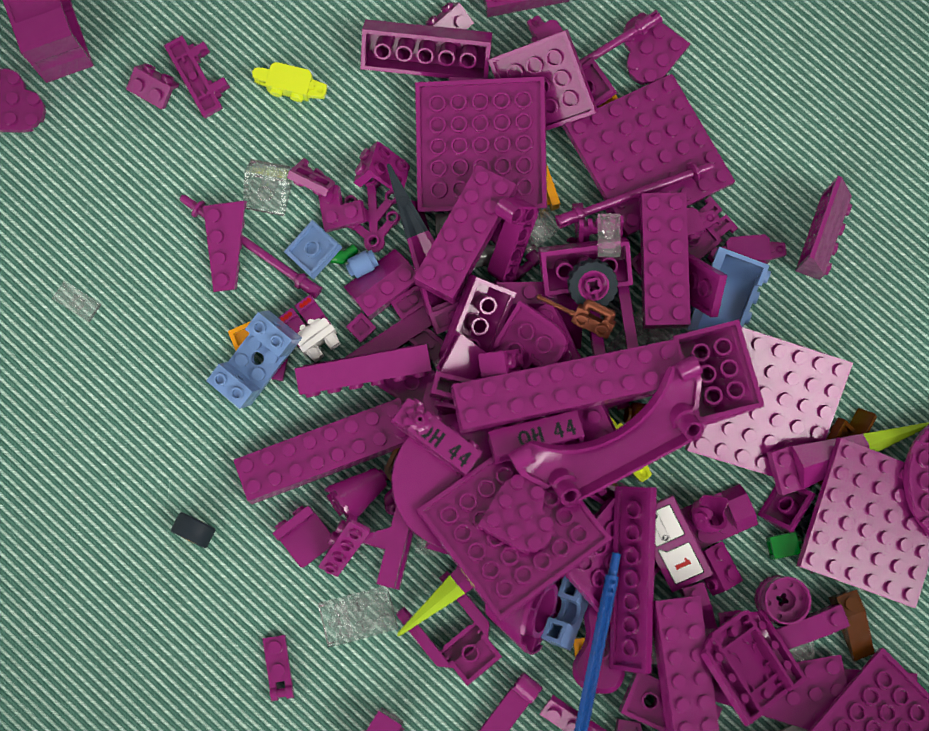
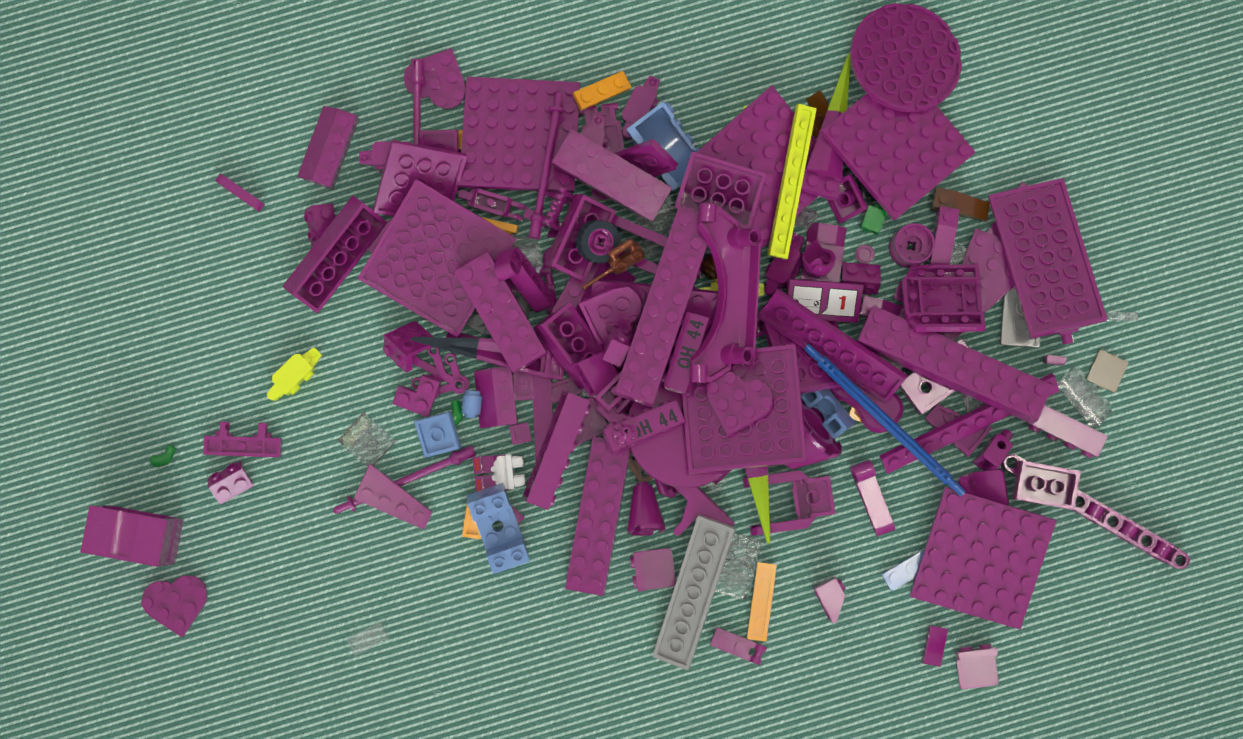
camera: 55 degrees left, 5 degrees up
black wheel [171,512,215,548] -> none
magenta wing [287,158,335,197] -> none
magenta bracket [318,514,371,577] -> none
clear plate [597,214,621,257] -> none
magenta slope [795,176,852,280] -> none
none -> green arm [150,445,177,467]
none -> magenta hinge [458,188,527,221]
none -> light orange plate [572,71,632,111]
none -> light grey plate [652,514,736,670]
none -> light orange plate [747,562,777,642]
none -> magenta hinge [764,233,804,298]
none -> neon yellow plate [767,104,817,259]
none -> clear tile [794,207,819,229]
none -> magenta plate [855,245,875,264]

